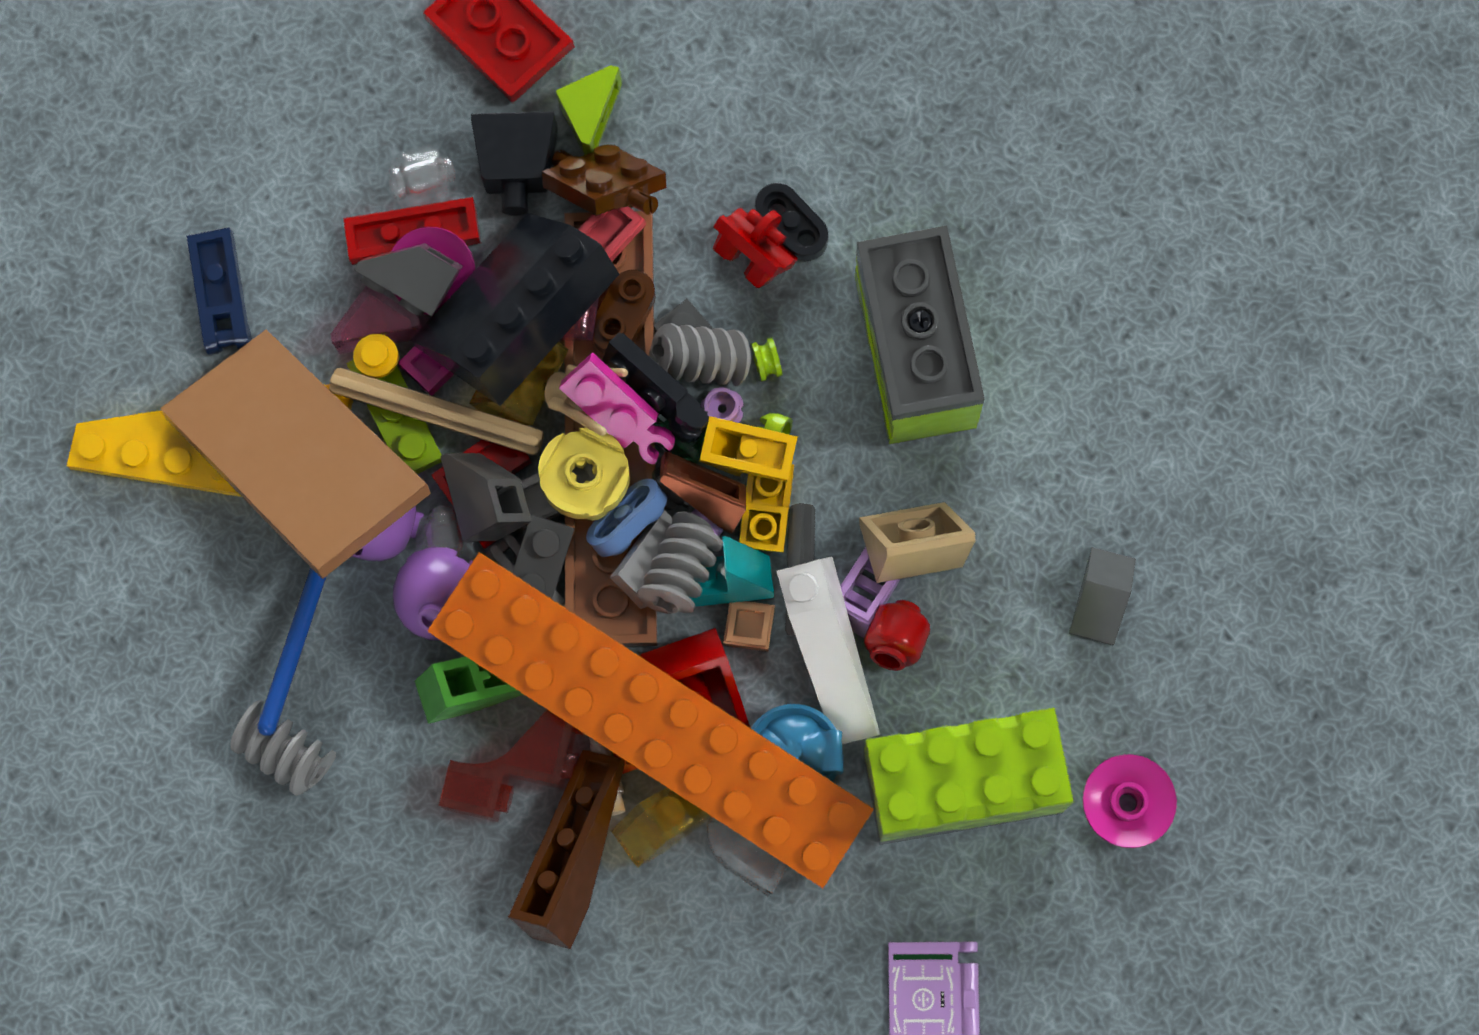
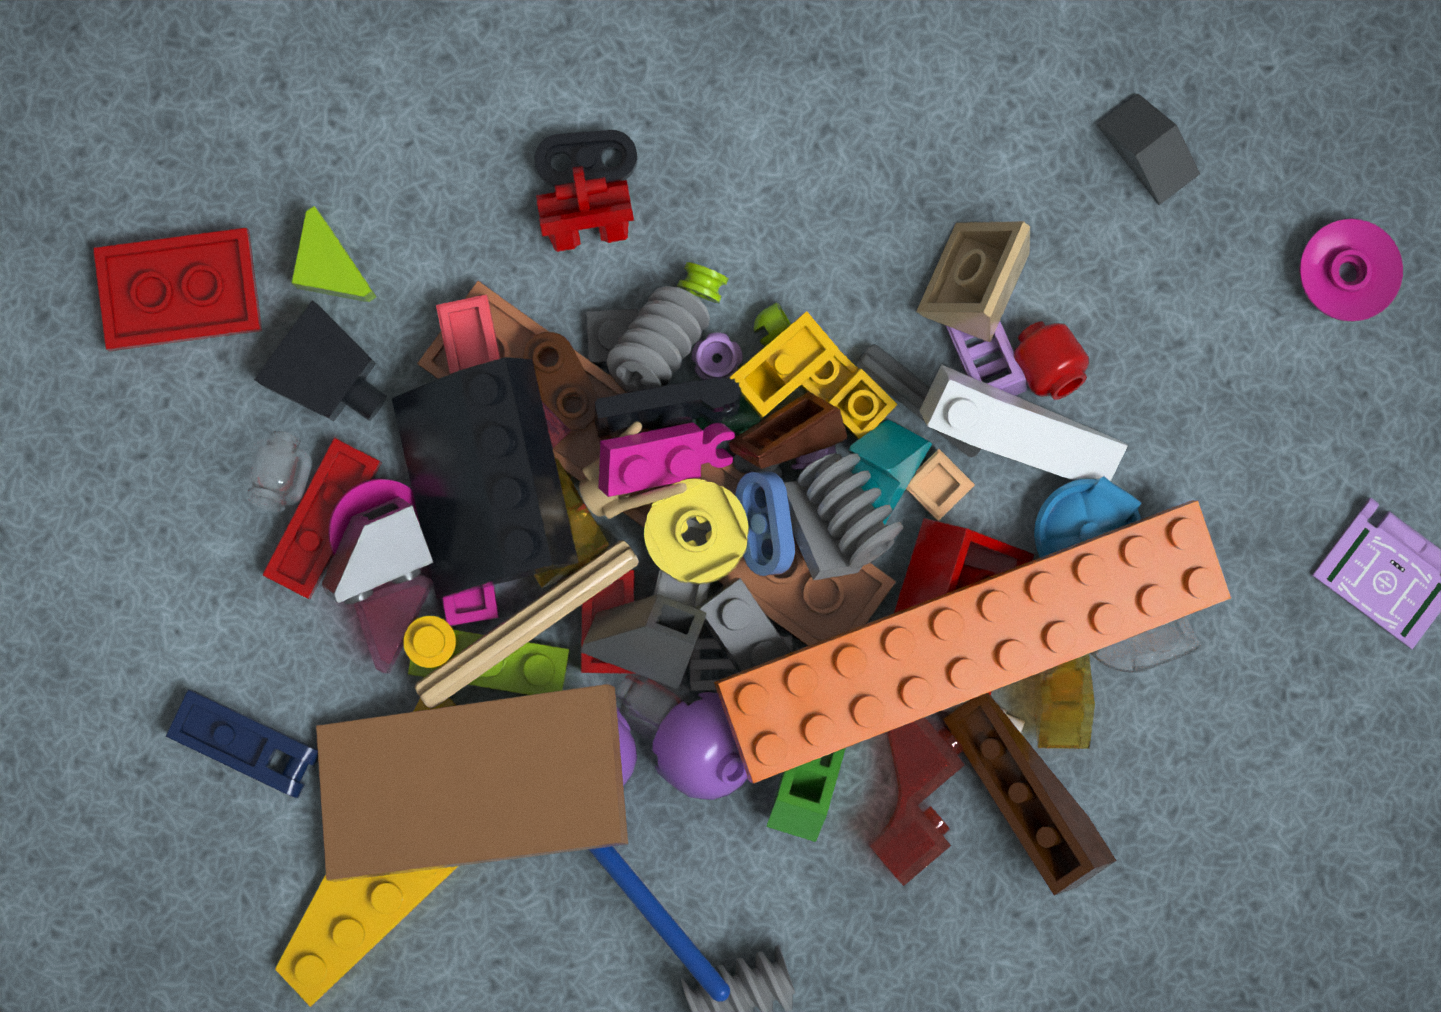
camera: 65 degrees left, 10 degrees up
reddish brown plate [542,144,666,216] -> none
dark grey piece [855,225,985,444] -> none
lime piece [863,707,1074,845] -> none

